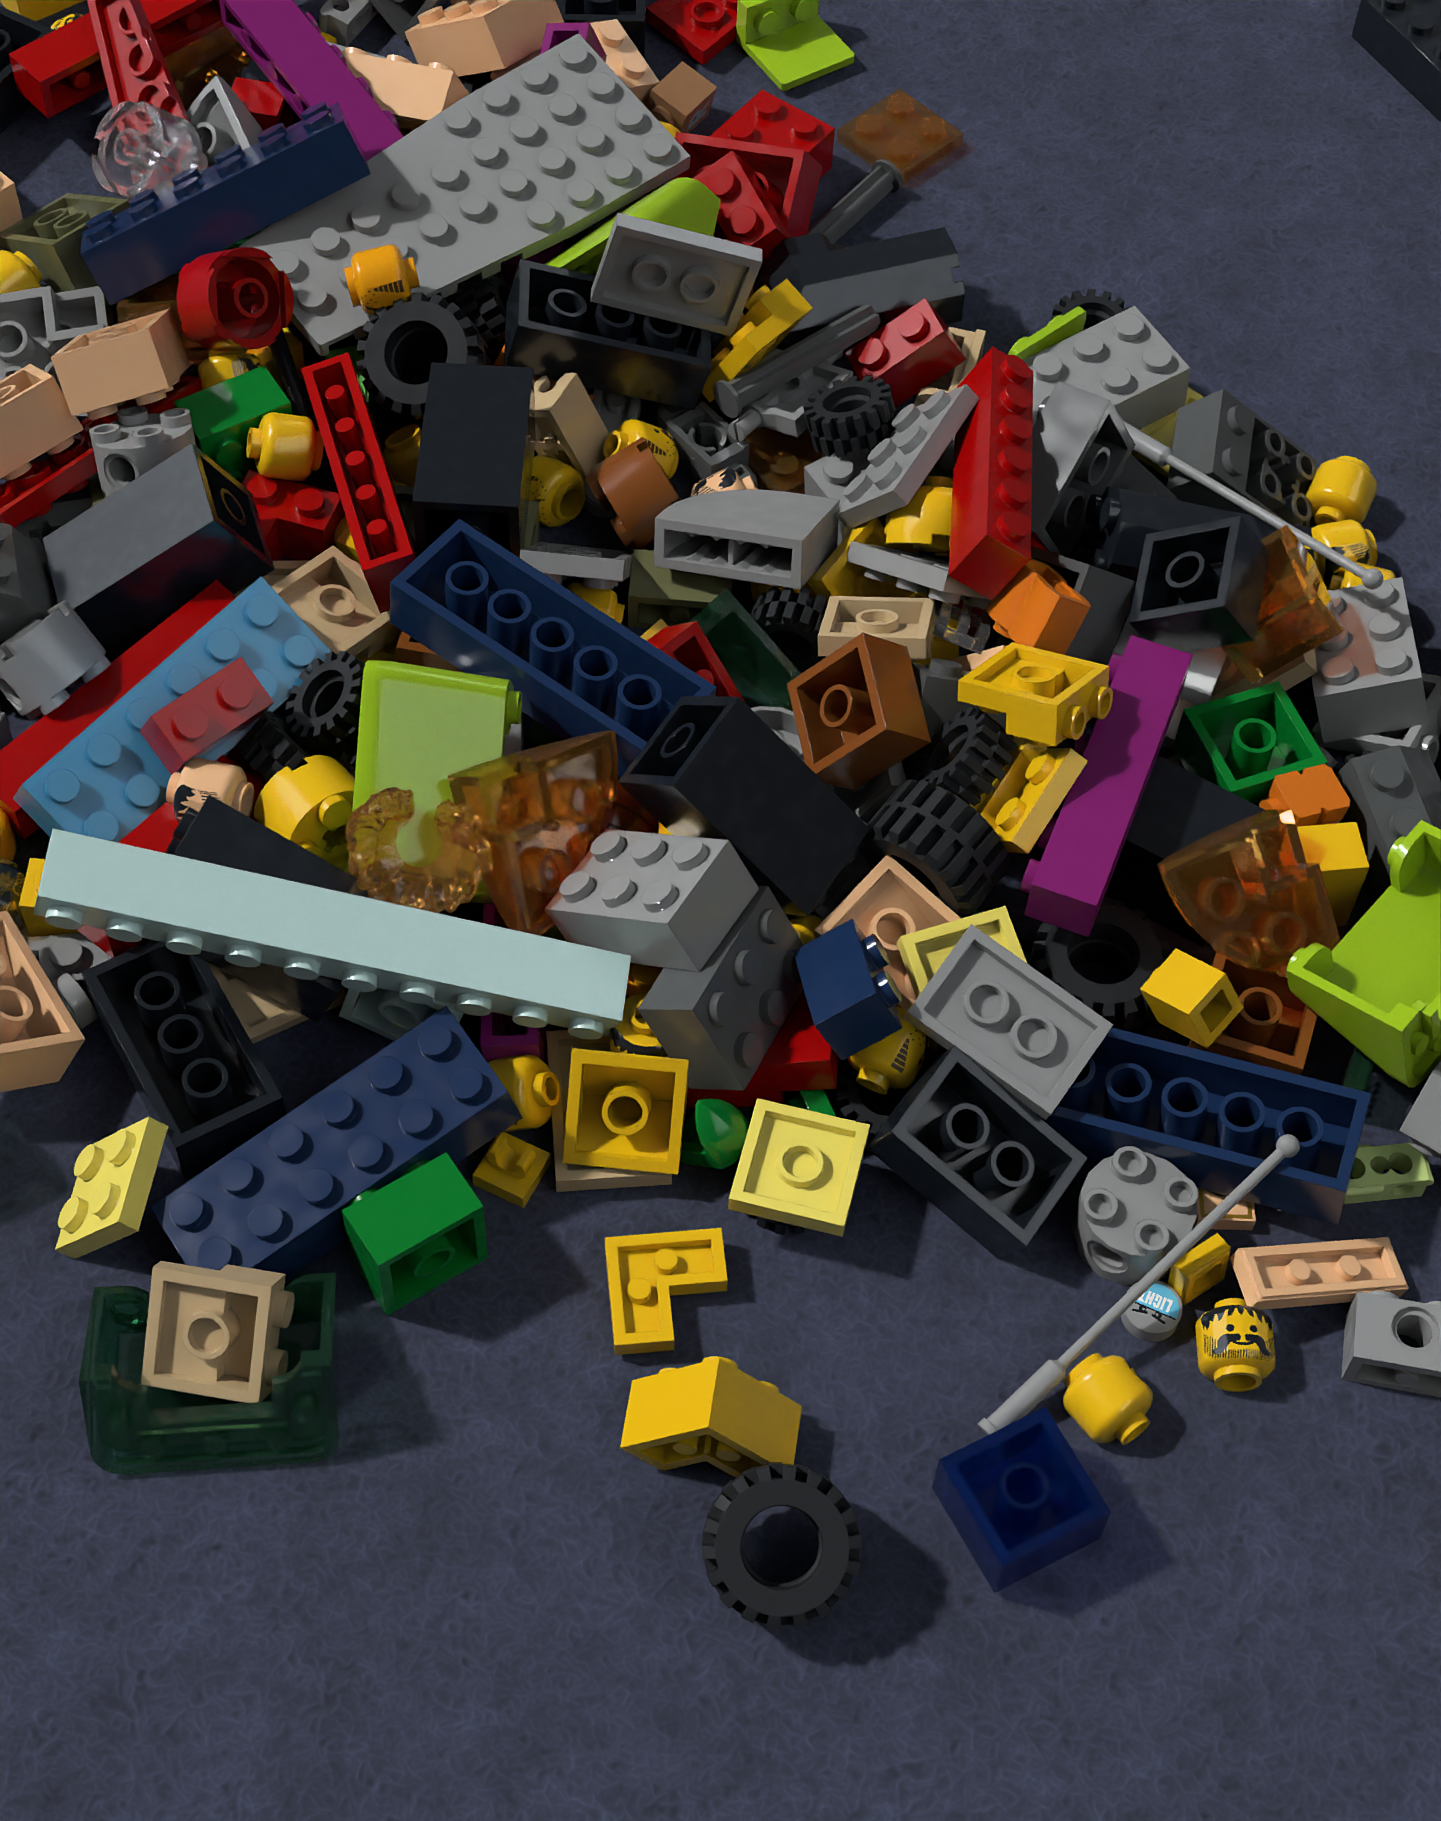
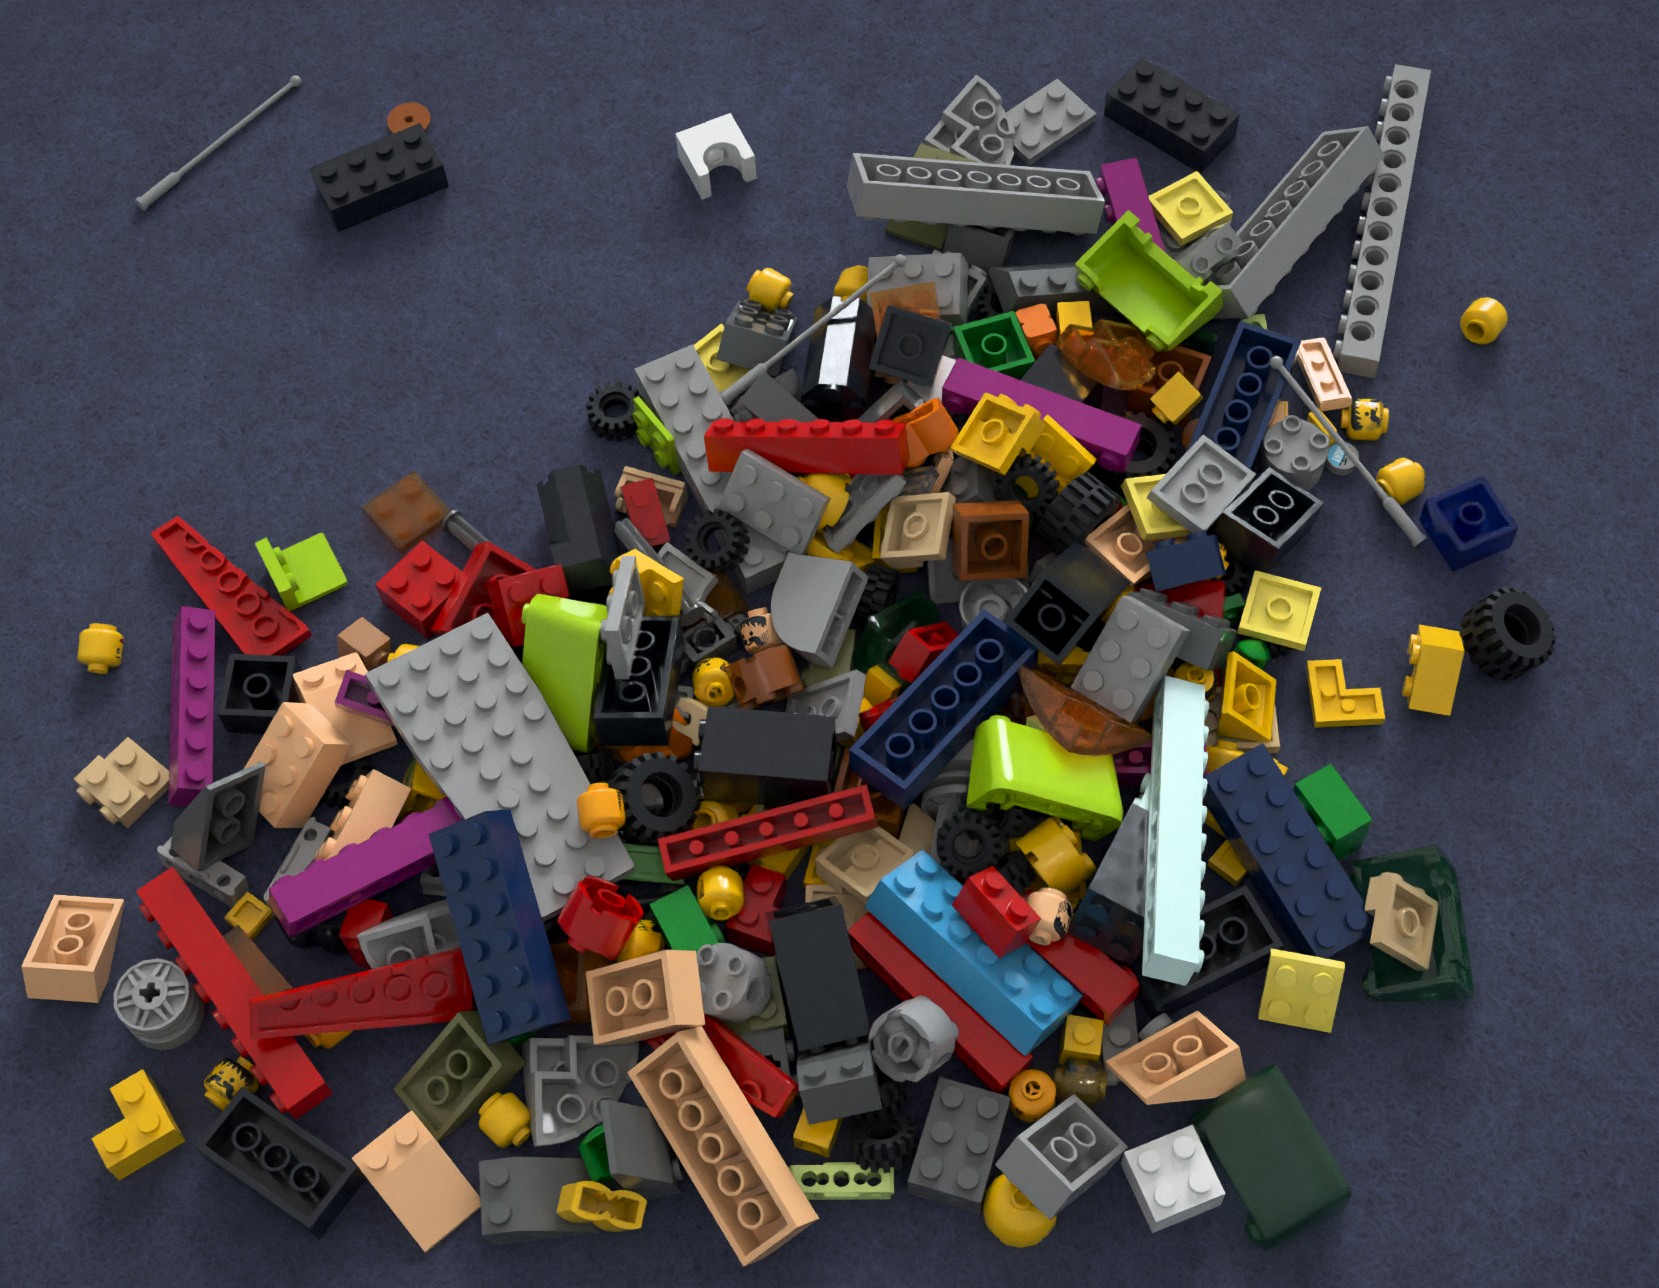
camera: 80 degrees left, 5 degrees up
clear brick [92,101,208,200] -> none
clear orange piece [345,787,493,913] -> none
yellow head [1304,519,1377,588] -> none

